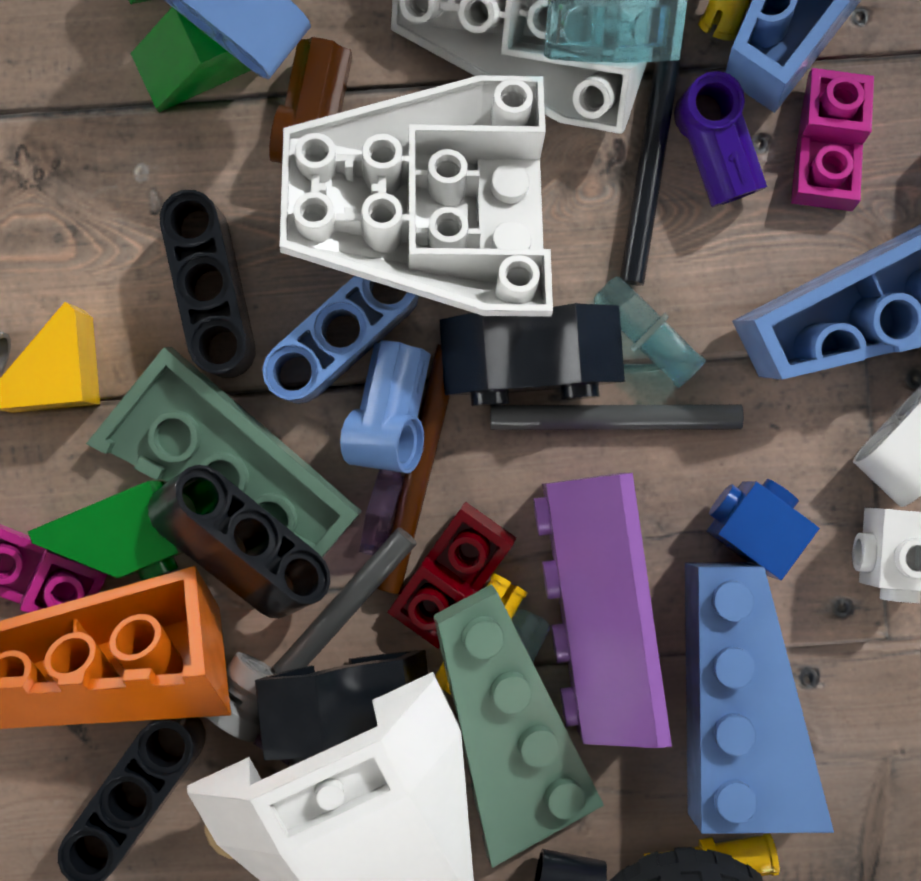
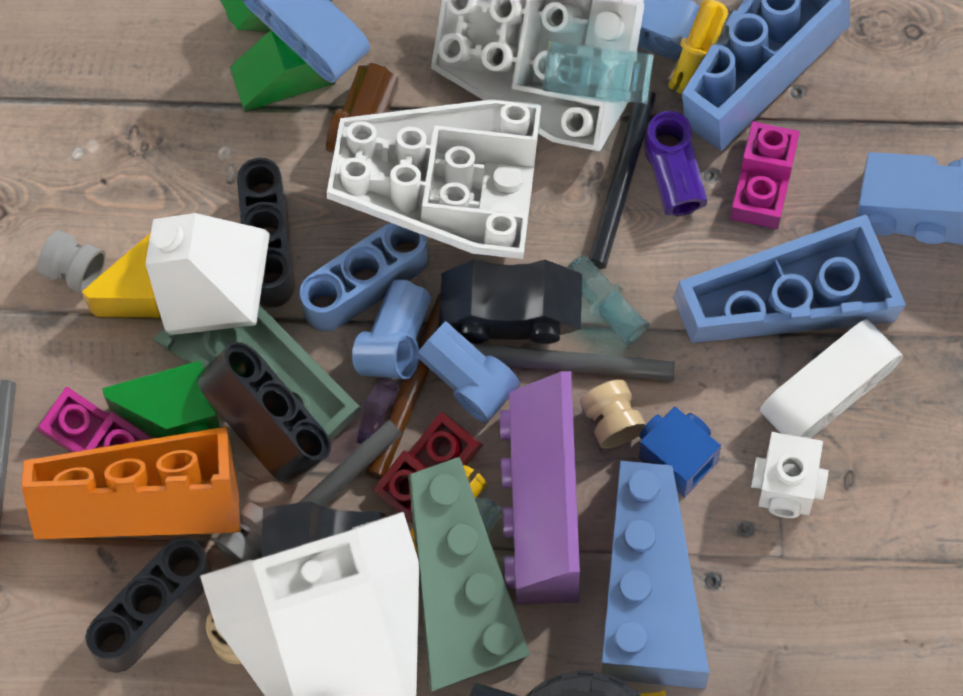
camera: 15 degrees right, 20 degrees down
none -> white slope [145,213,270,335]
none -> medium blue piece [415,321,520,423]
none -> tan wheel [580,380,646,449]

